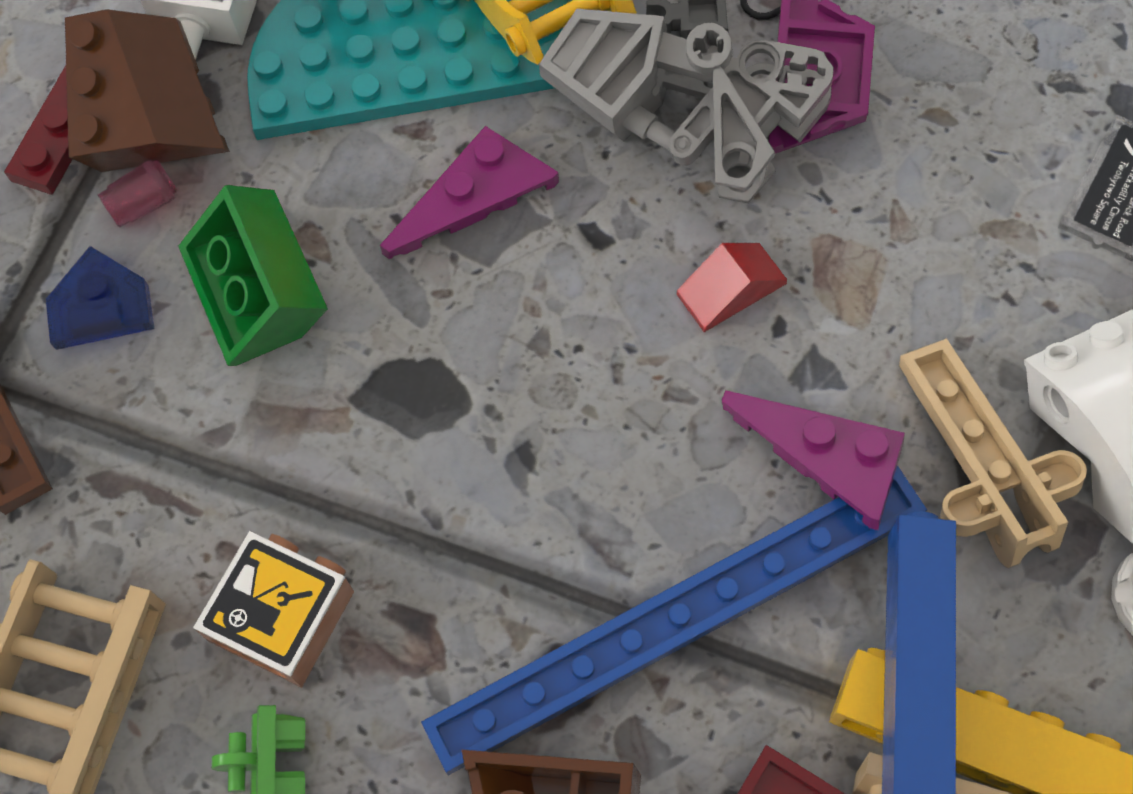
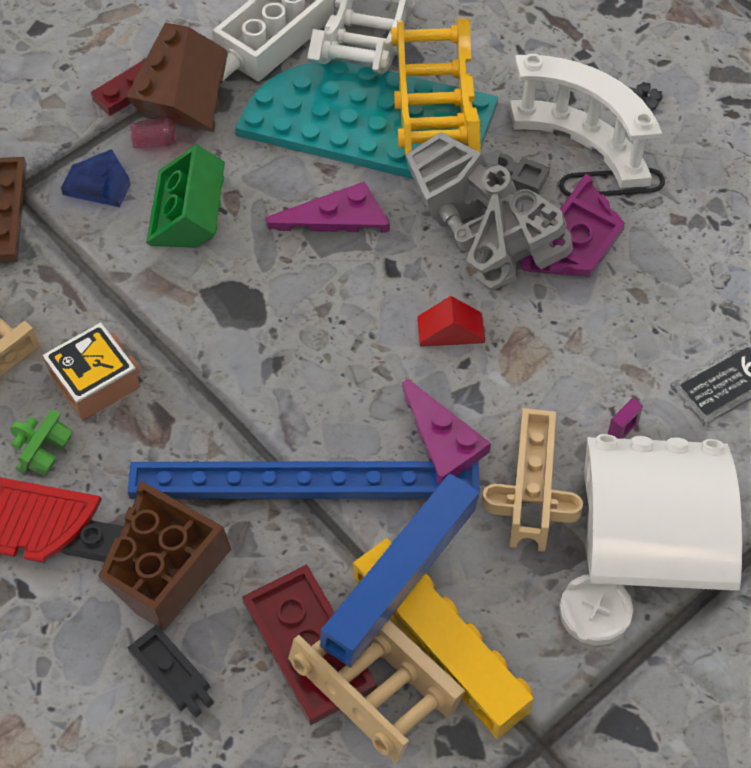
camera: 25 degrees right, 10 degrees down
none -> magenta tile [608,398,643,439]

